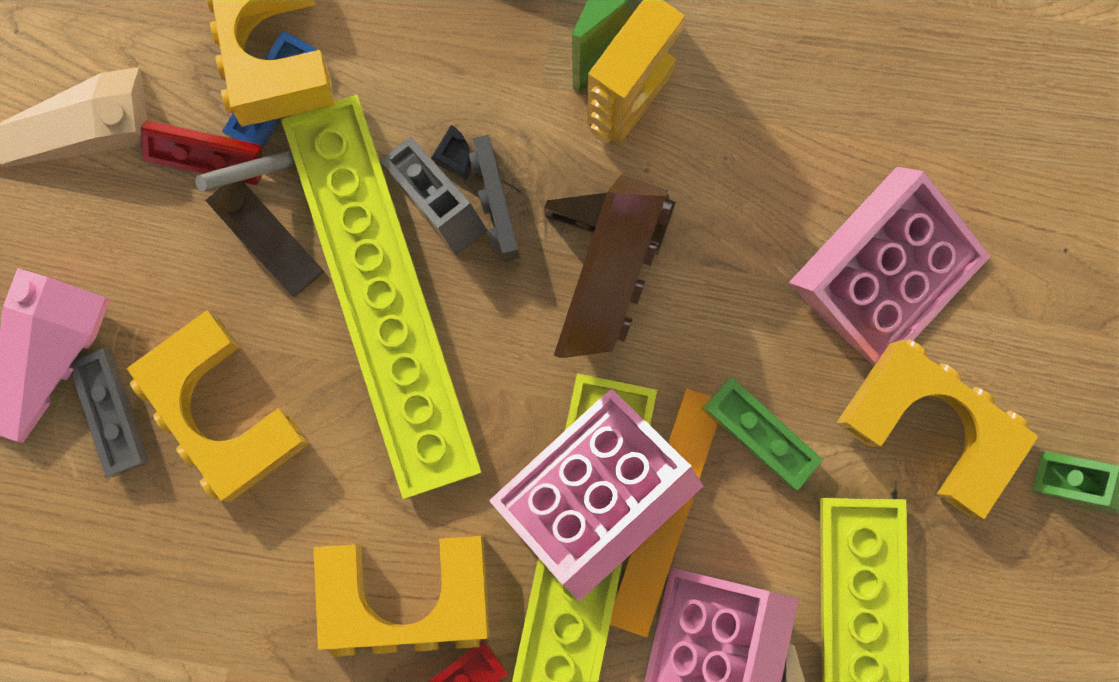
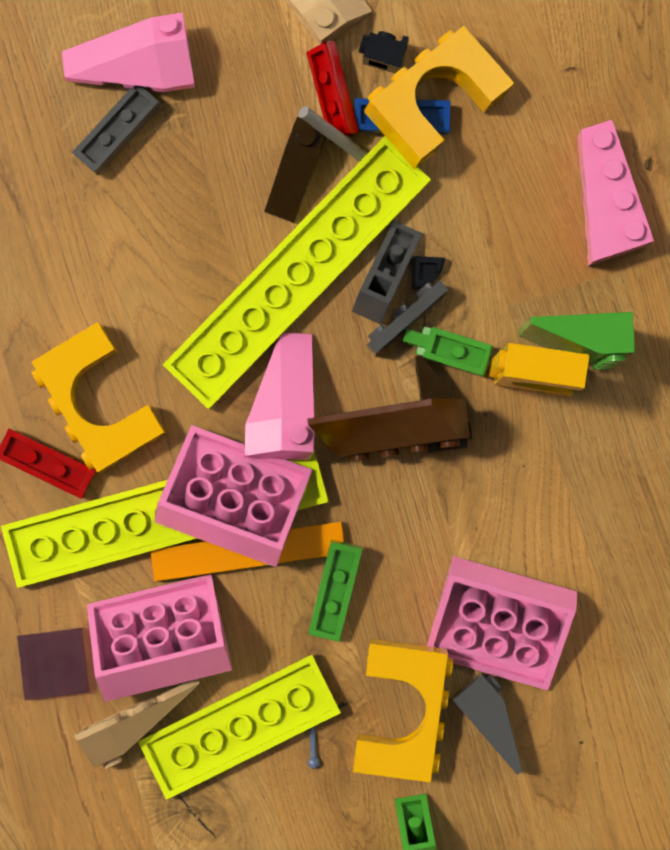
camera: 60 degrees right, 5 degrees up
yellow arch [126,310,310,502] -> none
none -> bright pink wedge [244,333,314,460]
none -> sand blue hinge [308,726,320,769]
none -> black brick [359,31,409,74]
none -> bright green hinge [402,327,493,377]
none -> dark grey slope [452,673,522,775]

